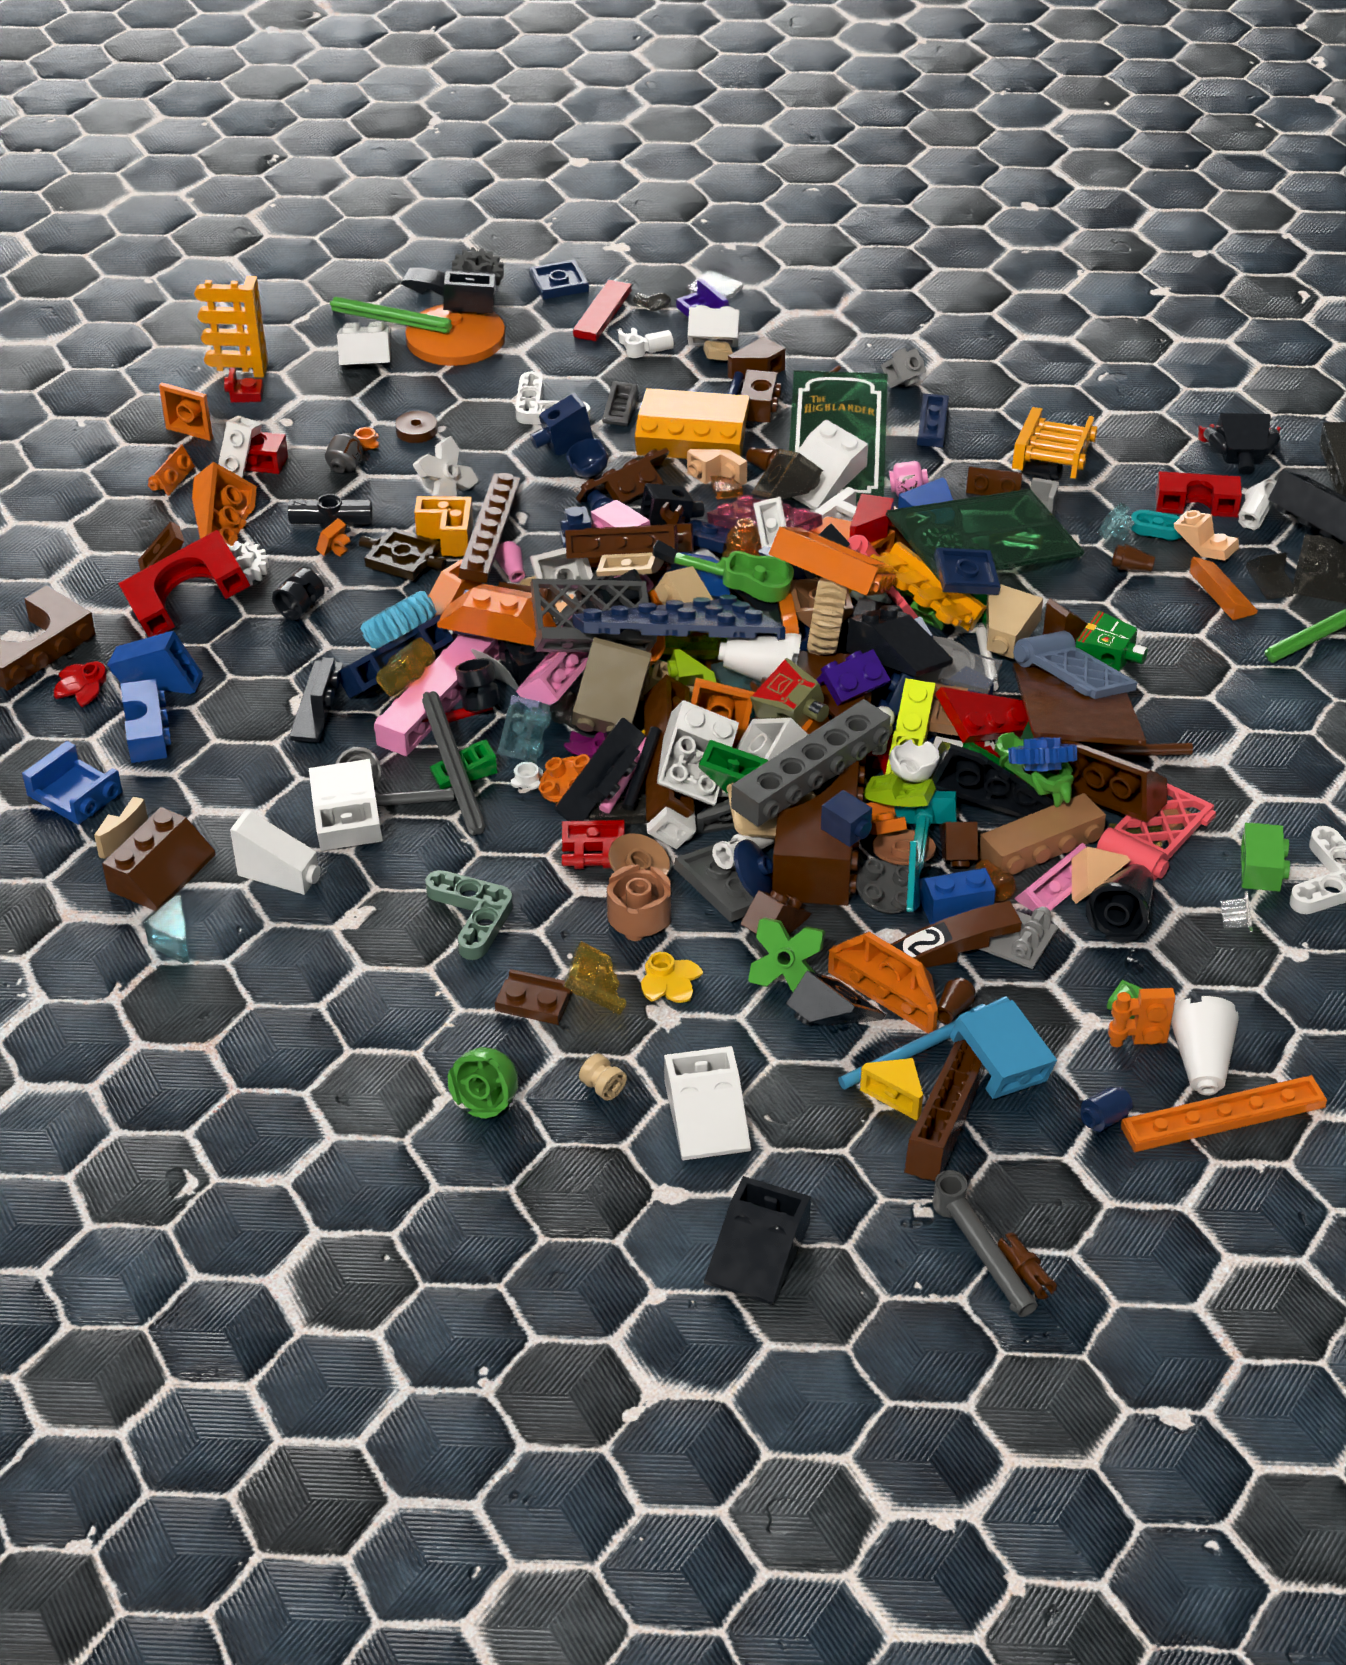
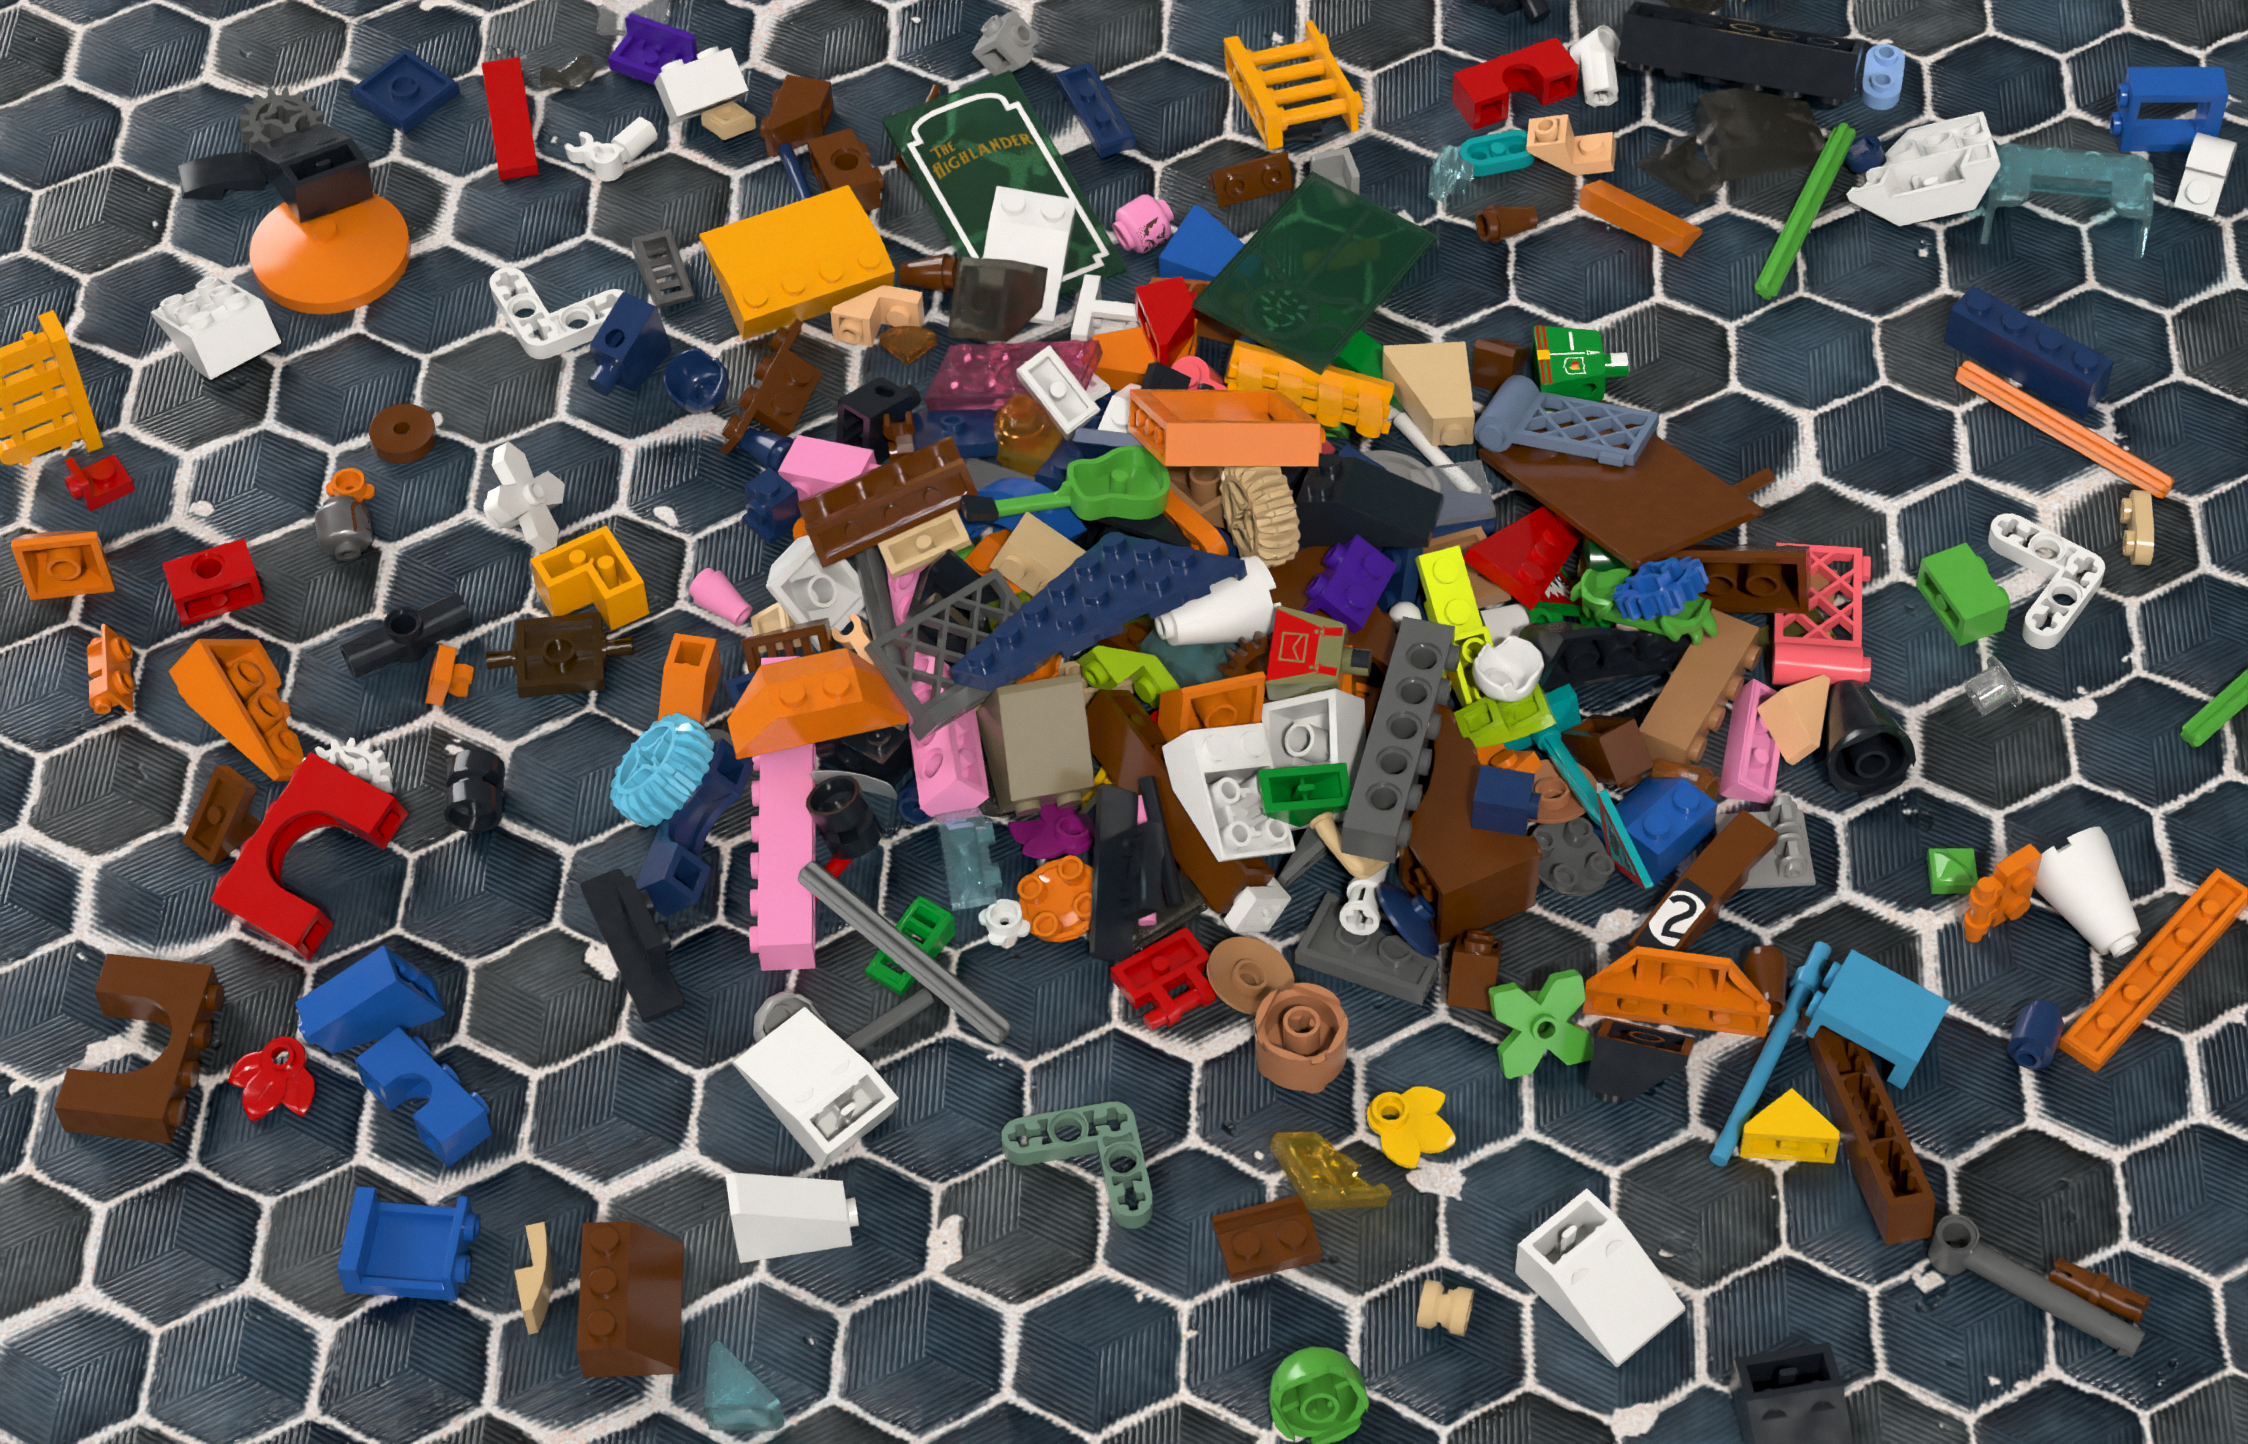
camera: 30 degrees left, 10 degrees up
white bracket [218,415,262,477] -> none
bright green axle [330,297,453,333] -> none
clear yellow brick [376,637,435,696] -> none
plate [458,473,520,583] -> none
dark blue tile [934,547,1001,595] -> none

